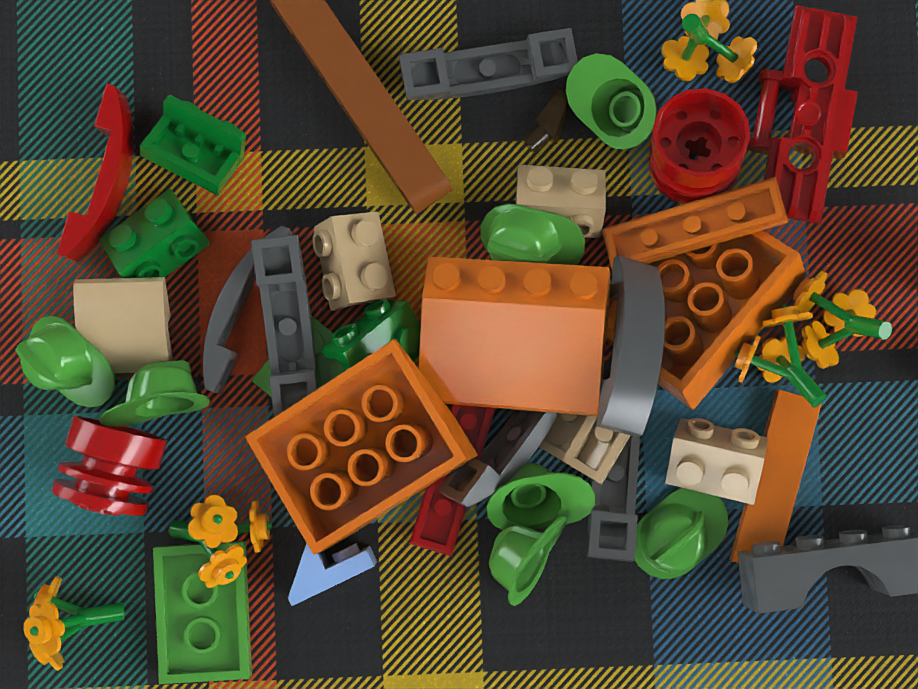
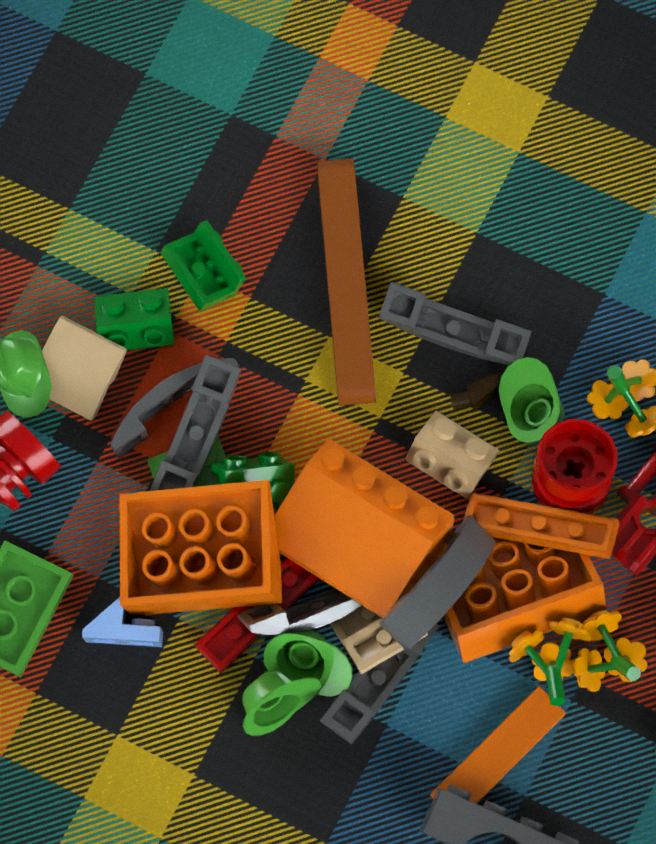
camera: 30 degrees right, 10 degrees down
red slope [57,84,134,262] -> none
bright green piece [100,360,210,427] -> none
light orange plant [169,495,272,588] -> none
tan bracket [313,212,396,311] -> none
bright green piece [481,203,585,265] -> none
bright green piece [635,488,729,579] -> none
tan bracket [665,418,768,505] -> none

